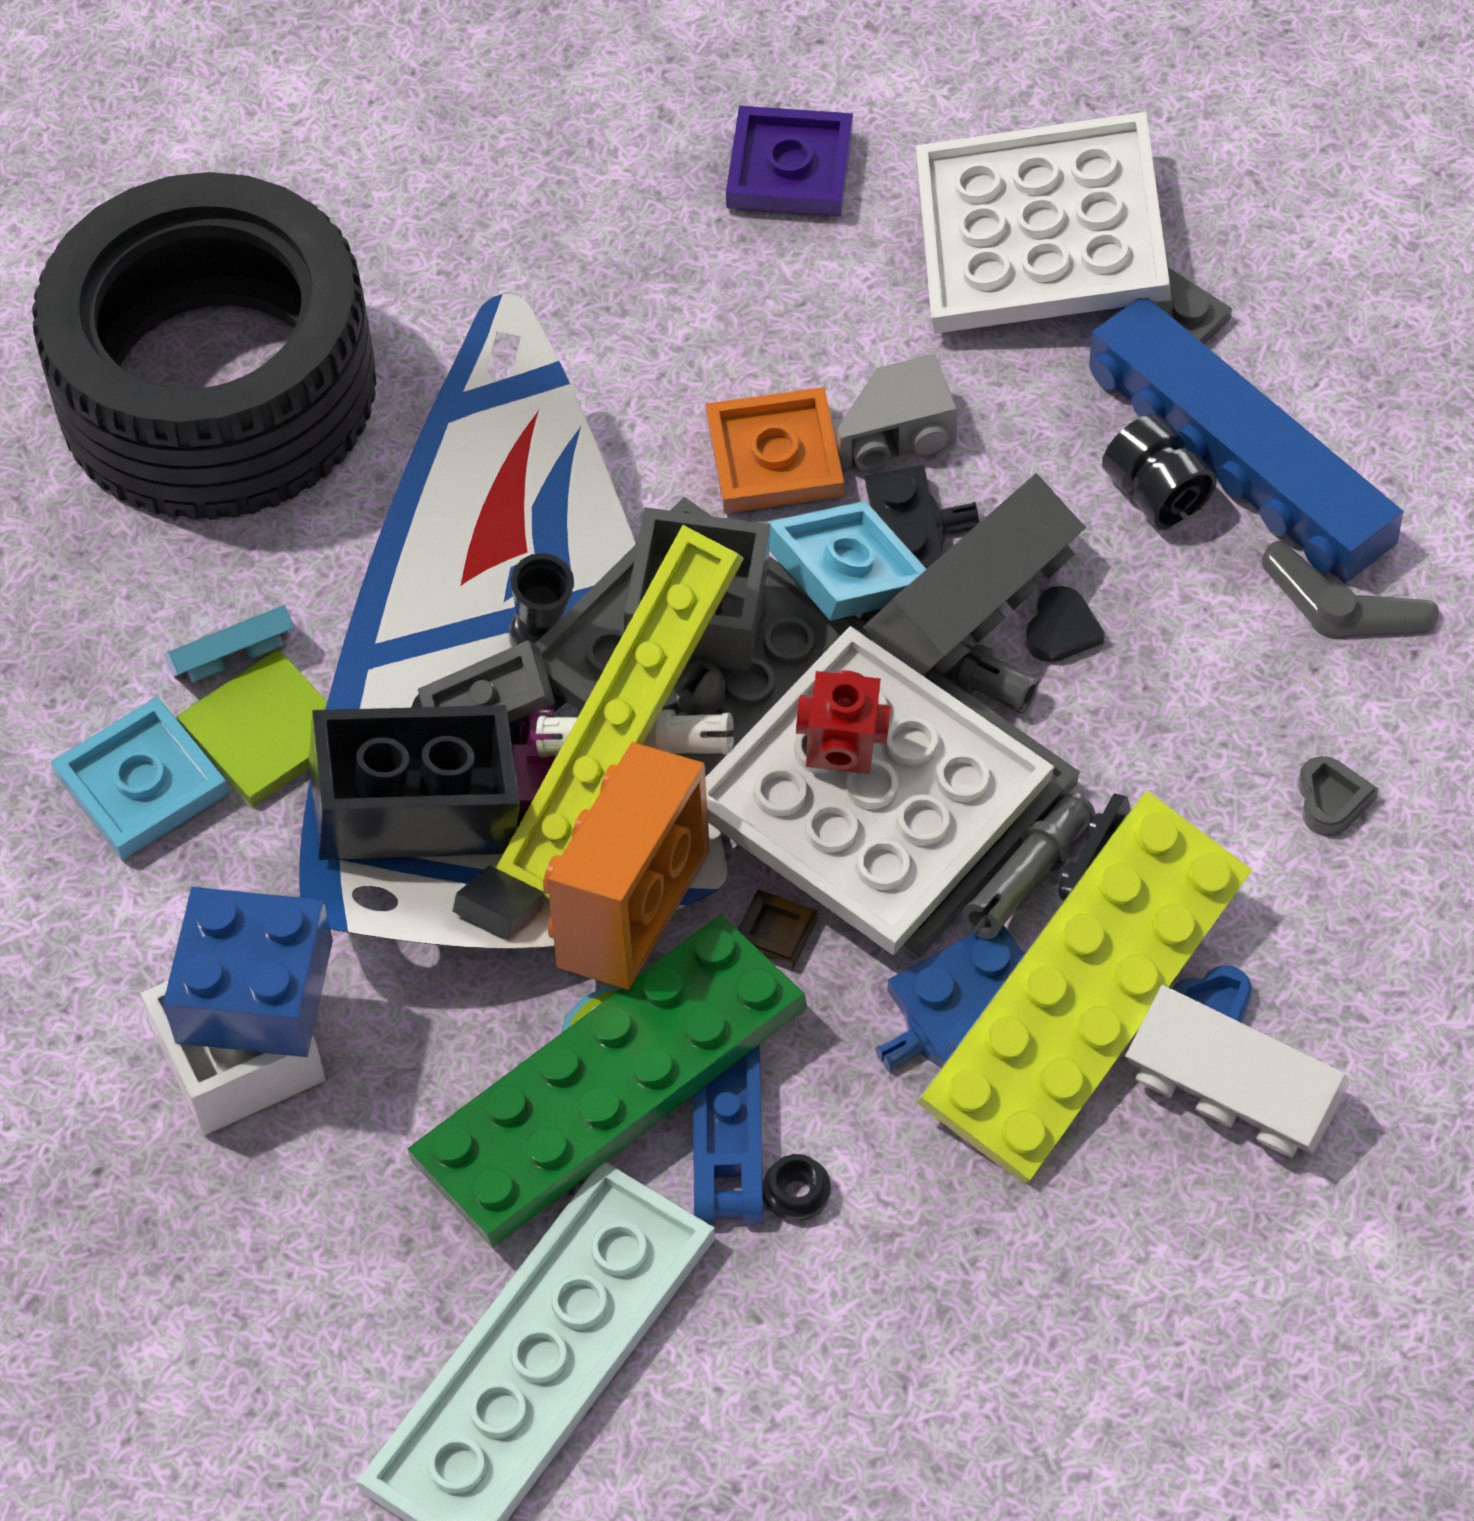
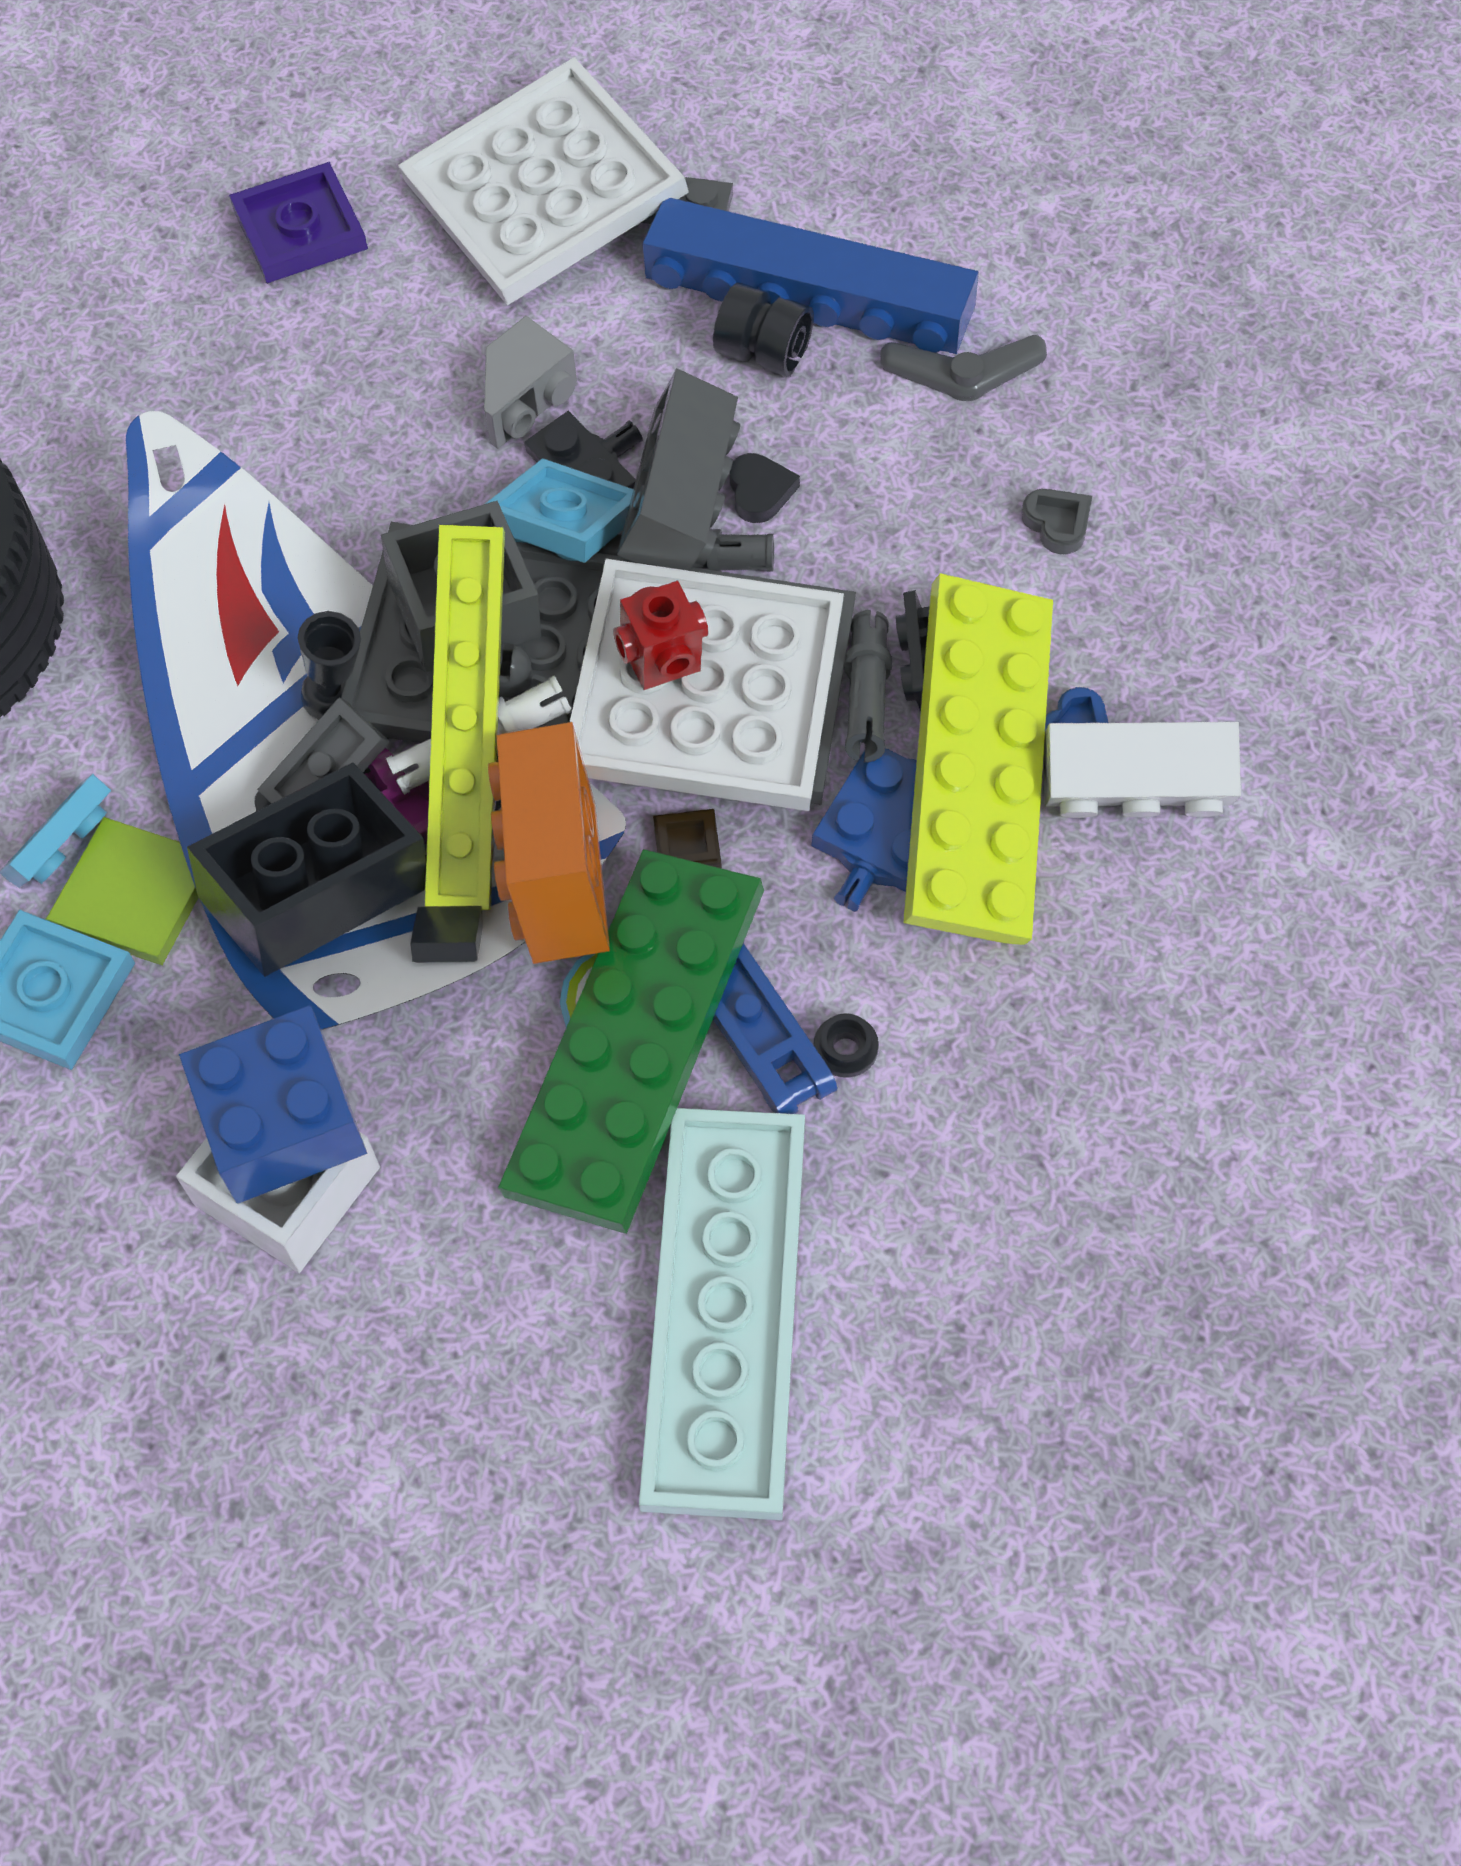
camera: 30 degrees left, 5 degrees up
orange plate [706,387,844,514] -> none

